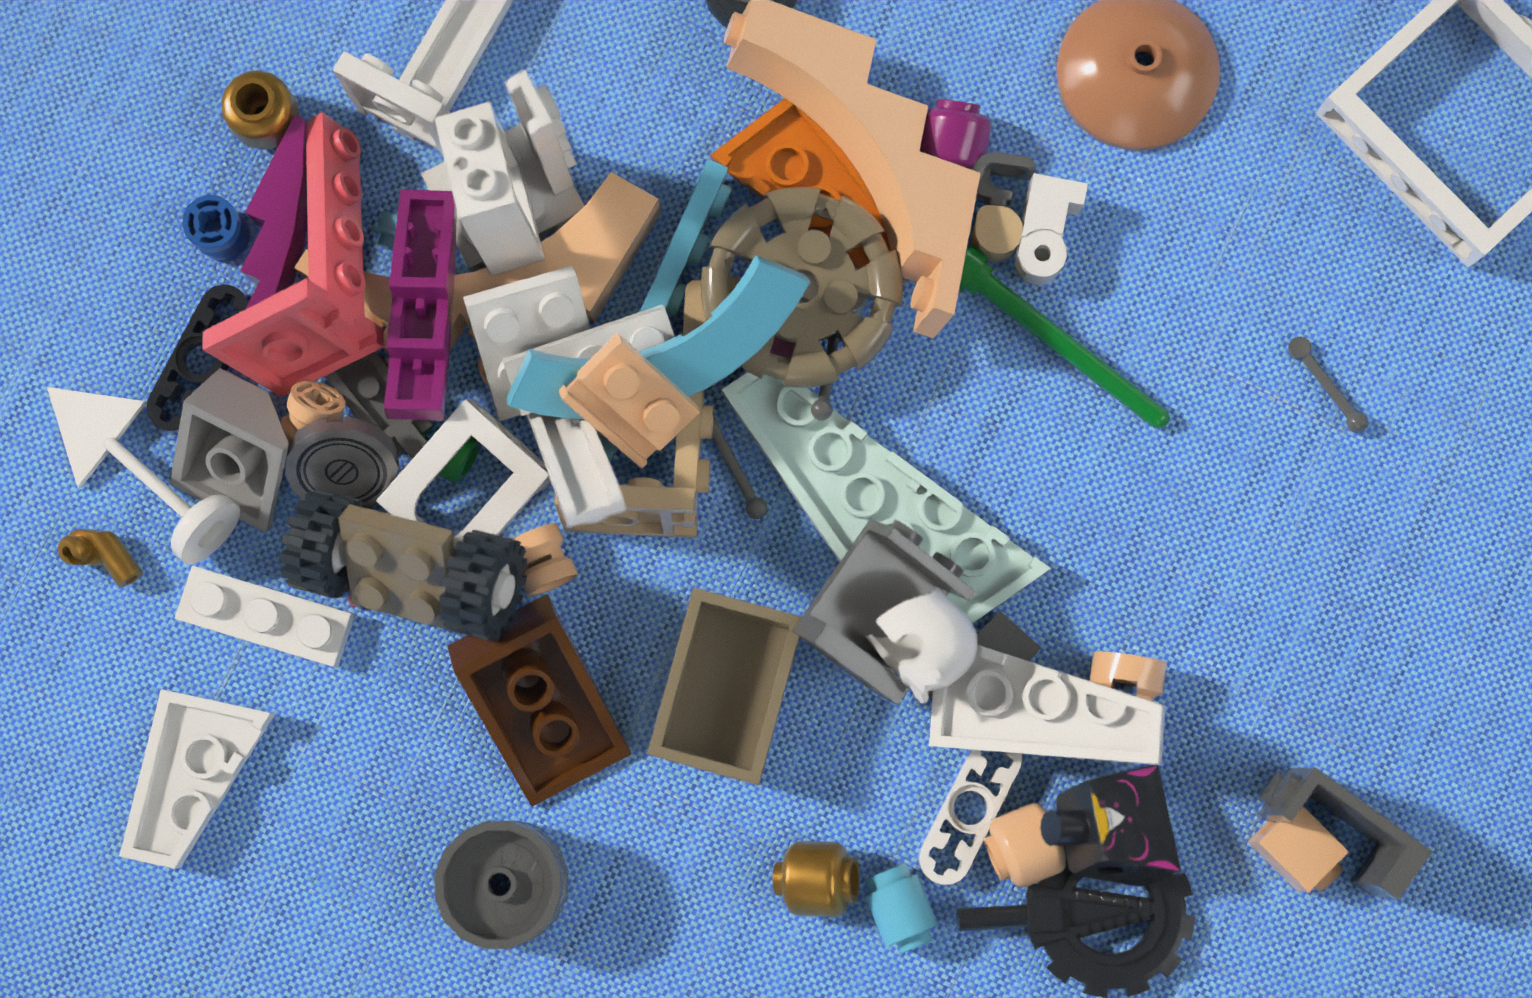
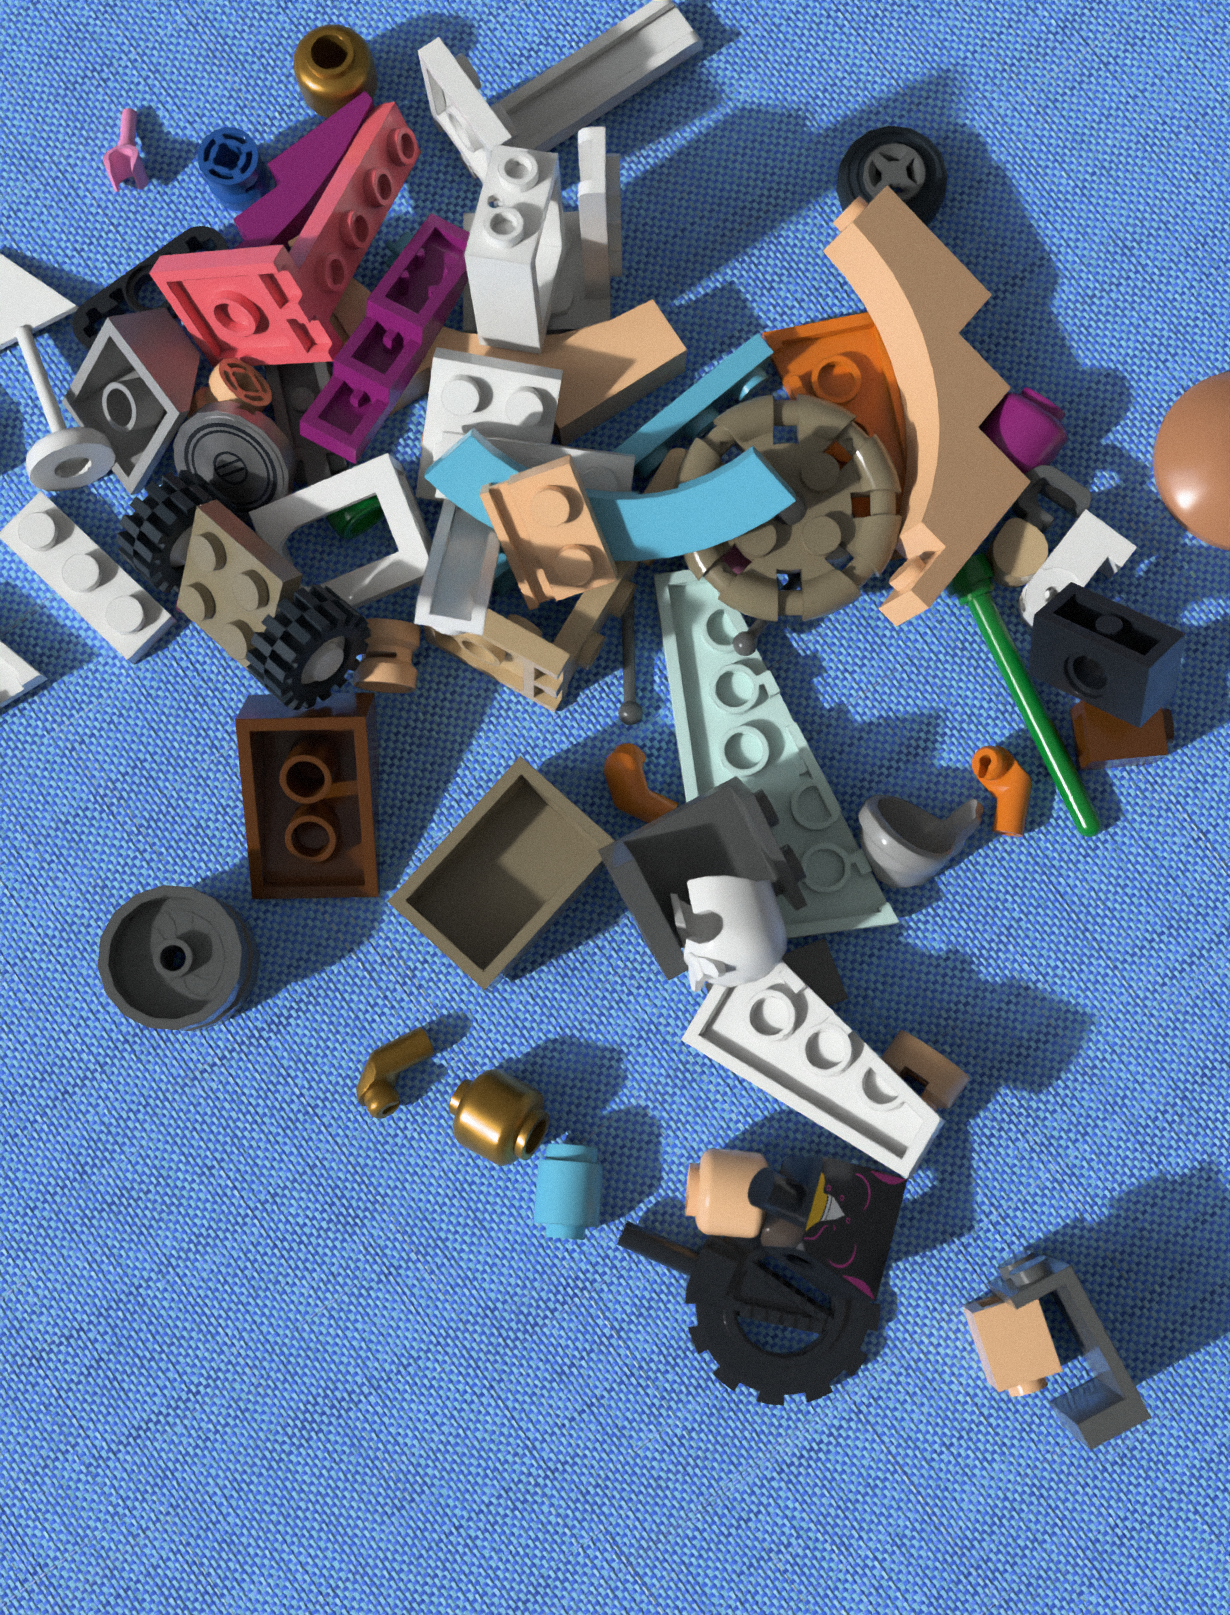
camera: 30 degrees right, 0 degrees up
white beam [918,749,1022,885] -> none
none -> bright pink hand [103,108,148,192]
none -> pearl gold arm [356,1027,434,1119]
none -> orange arm [603,743,679,823]
none -> light grey hat [858,795,984,888]
none -> orange arm [971,745,1032,837]
none -> black brick [1028,582,1186,728]
none -> reddish brown brick [1069,700,1174,771]

